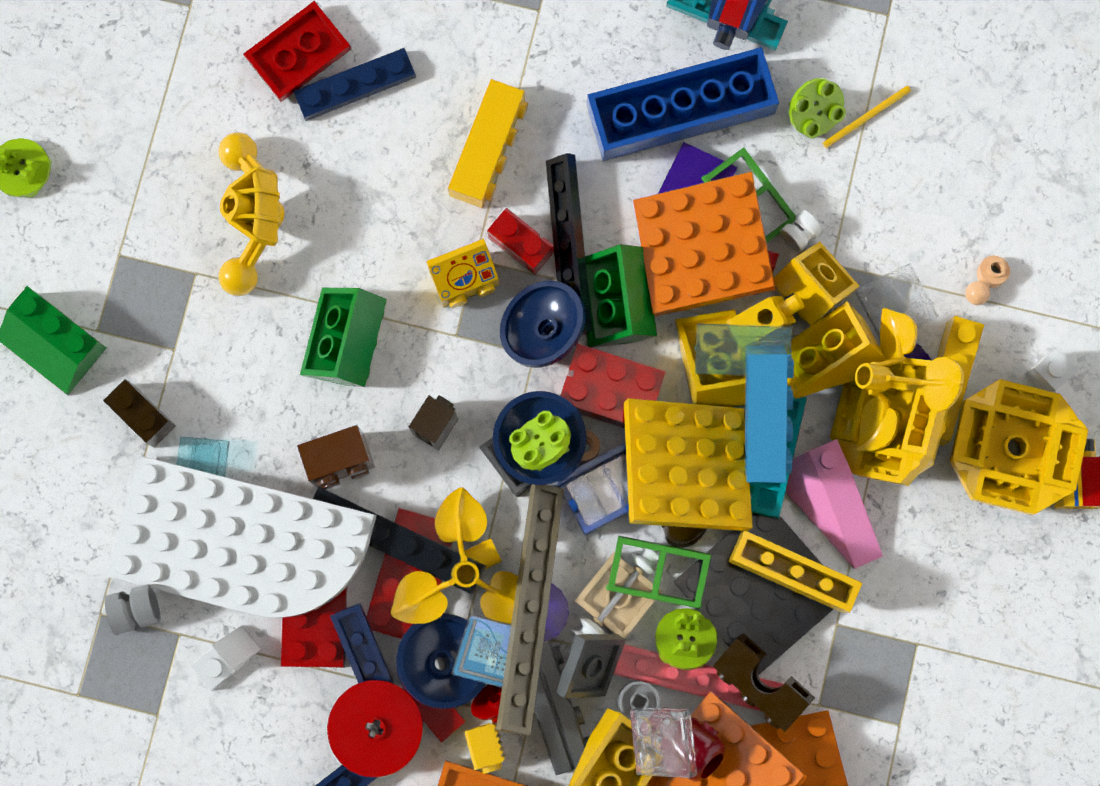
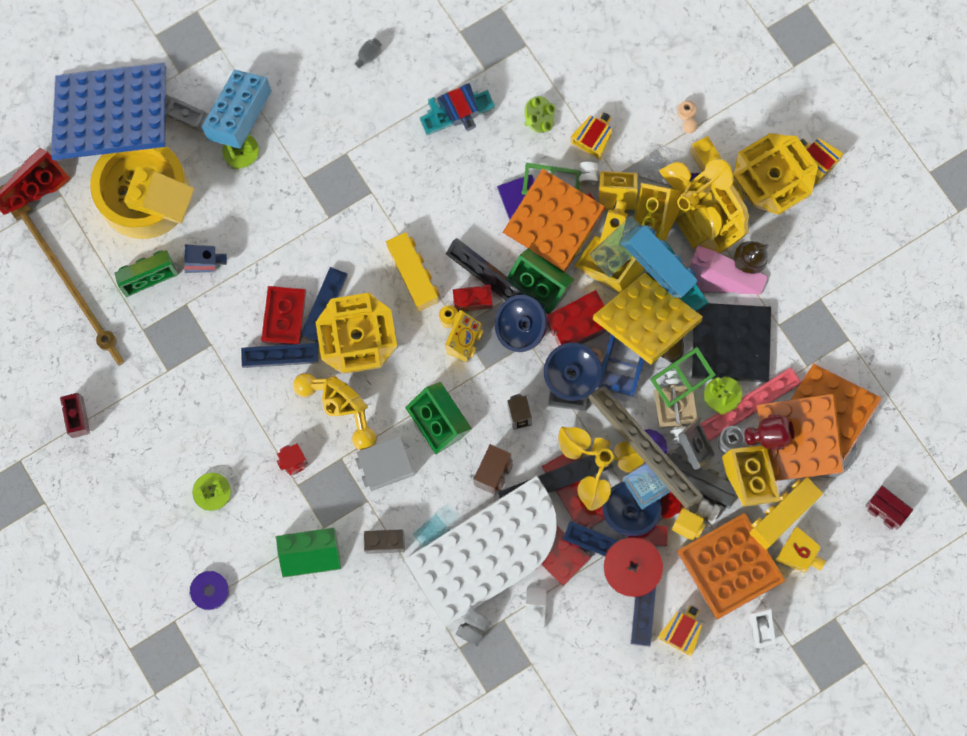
camera: 40 degrees left, 5 degrees down
lime plate [509,411,571,472] -> none
blue brick [586,47,779,161] -> none
clear plate [630,708,697,778] -> none
dark brown arch [713,633,815,732] -> none
yellow brick [728,531,862,613] -> none
yellow axle [822,85,911,149] -> none
white brick [1025,348,1078,392] -> none
none -> dark blue plate [241,343,319,368]
none -> red brick [276,443,308,476]
none -> yellow piece [316,292,398,374]
none -> light grey brick [355,436,414,491]
none -> yellow brick [439,305,458,328]
none -> torso [570,112,613,161]
none -> white wheel [696,498,721,524]
none -> dark brown piece [734,241,769,274]

